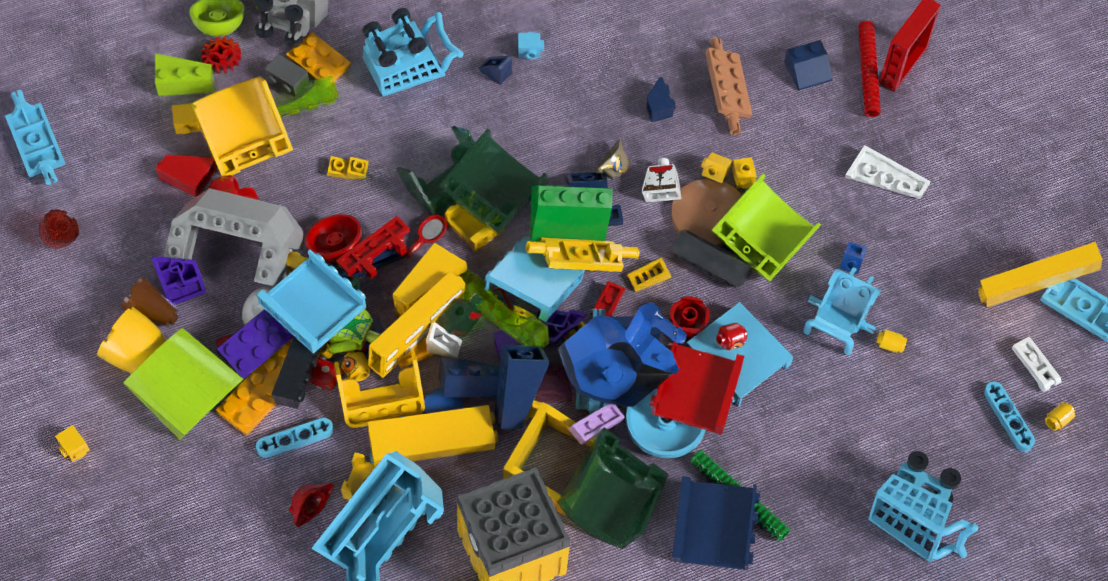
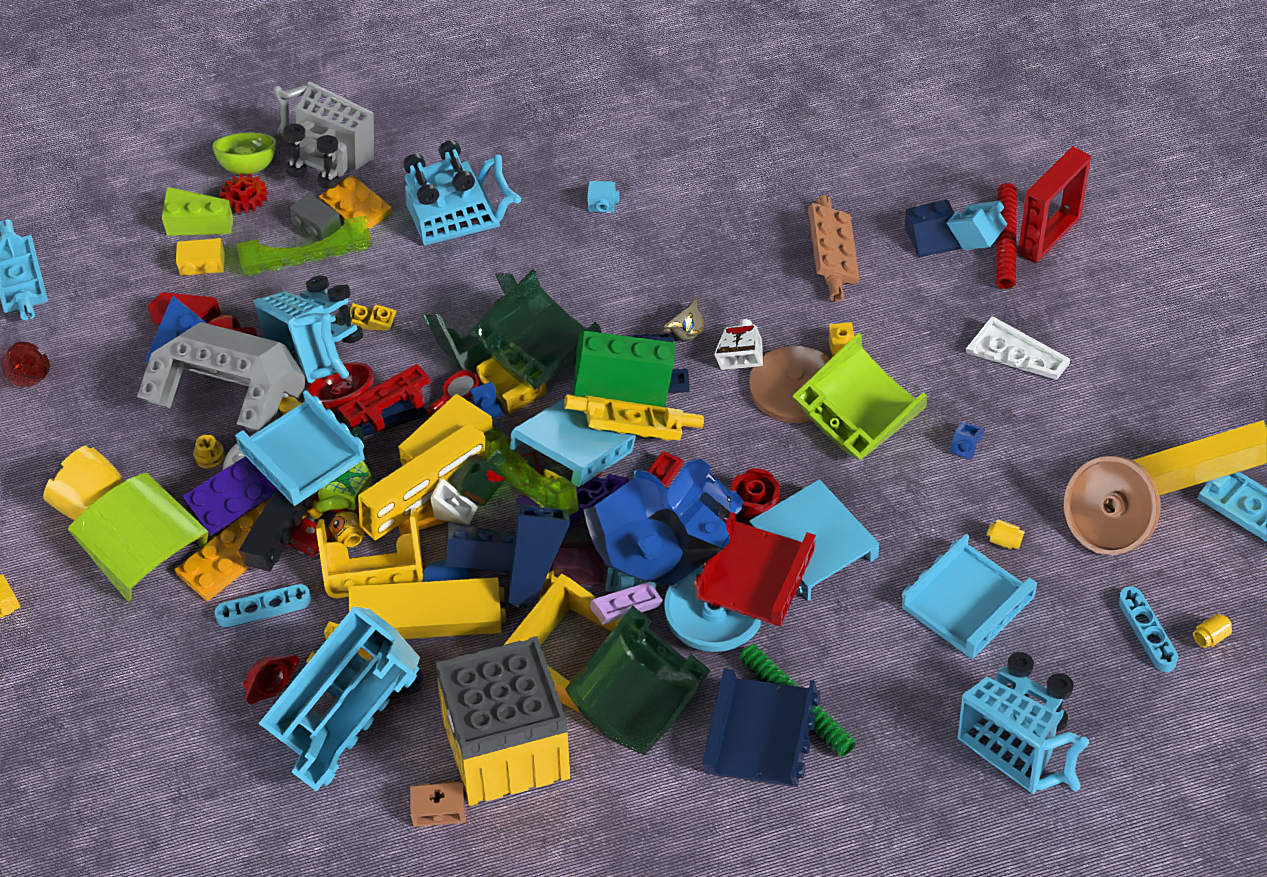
camera: 10 degrees right, 10 degrees down
reddish brown cone [121,277,179,327] -> none
dark purple slope [151,256,207,305] -> none
yellow windscreen [190,76,293,176] -> none
dark blue slope [478,56,512,85] -> none
yellow slope [627,257,671,292] -> none
dark blue slope [646,77,676,122] -> none
black brick [671,229,753,288] -> none
yellow brick [701,152,733,183] -> none
red head [716,323,747,351] -> none
medium azure piece [803,267,881,355] -> none
white plate [1012,337,1061,392] -> none
none -> blue wing [145,296,206,363]
none -> yellow piece [193,435,225,469]
none -> medium azure piece [253,276,364,383]
none -> blue bracket [470,382,502,419]
none -> medium azure panel [902,534,1037,659]
none -> medium azure plate [947,201,1007,250]
none -> nougat dish [1064,456,1161,555]

